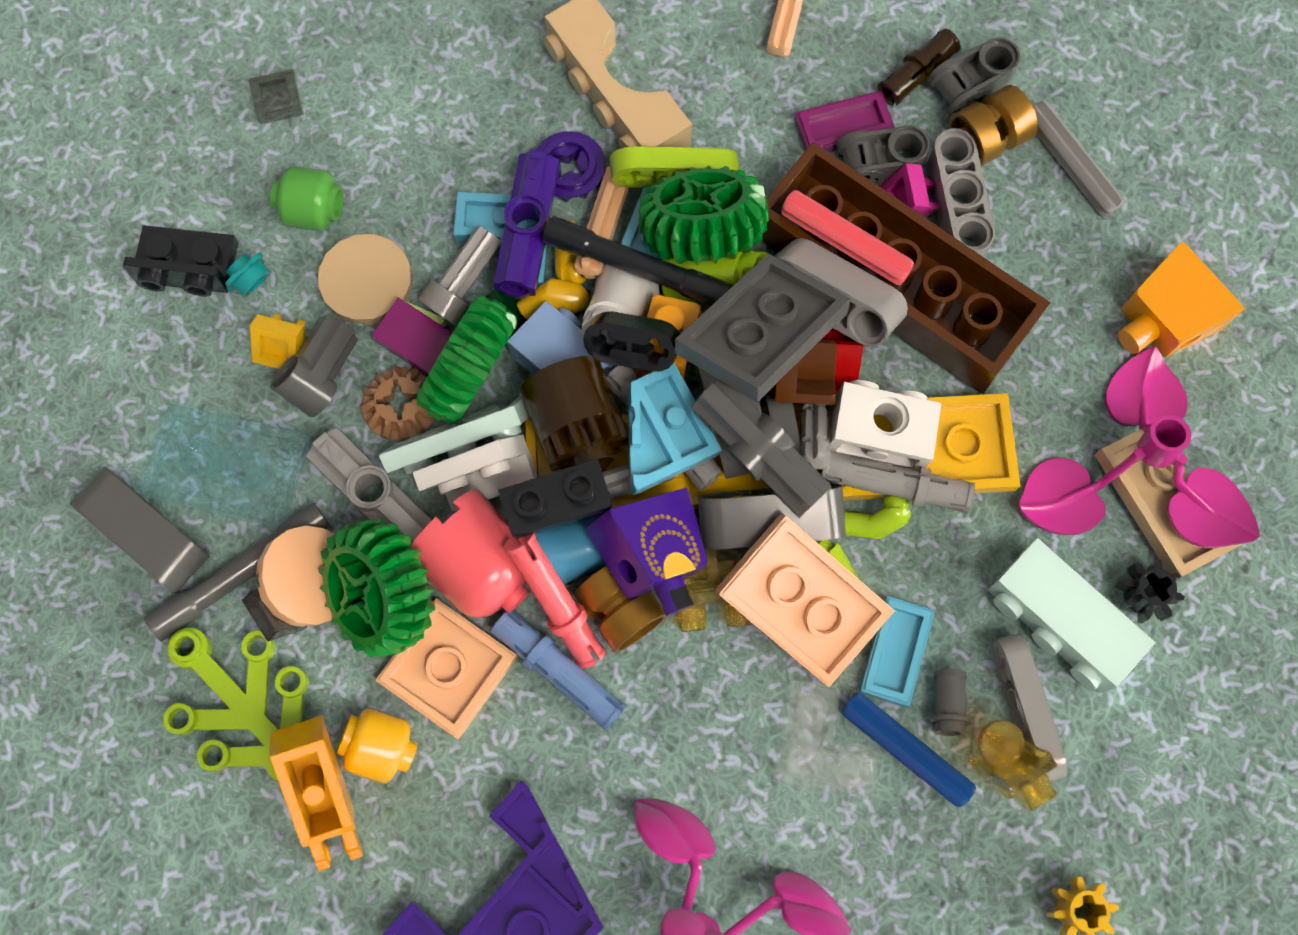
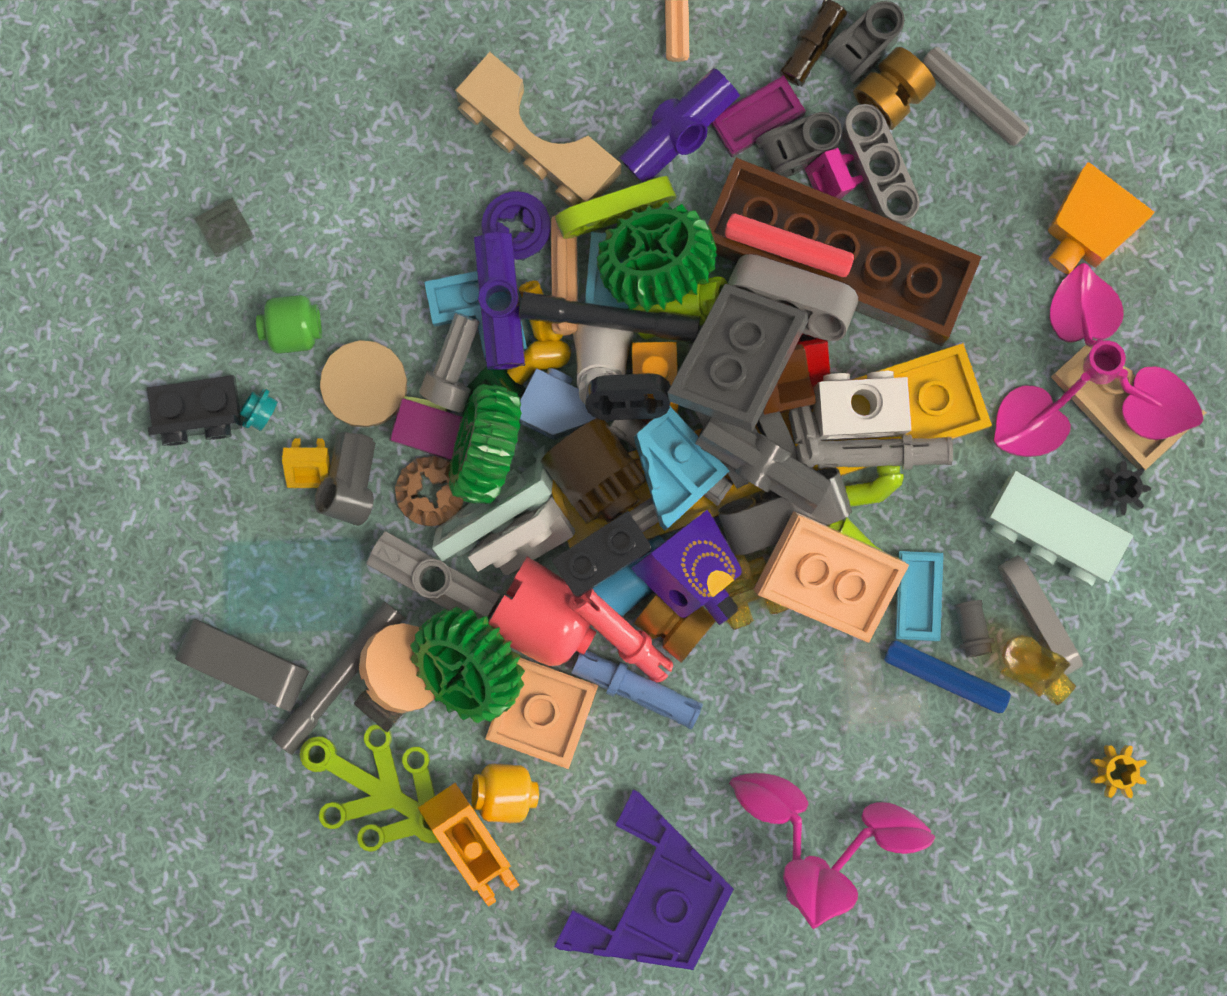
camera: 10 degrees left, 10 degrees up
none -> dark purple piece [619,68,740,183]

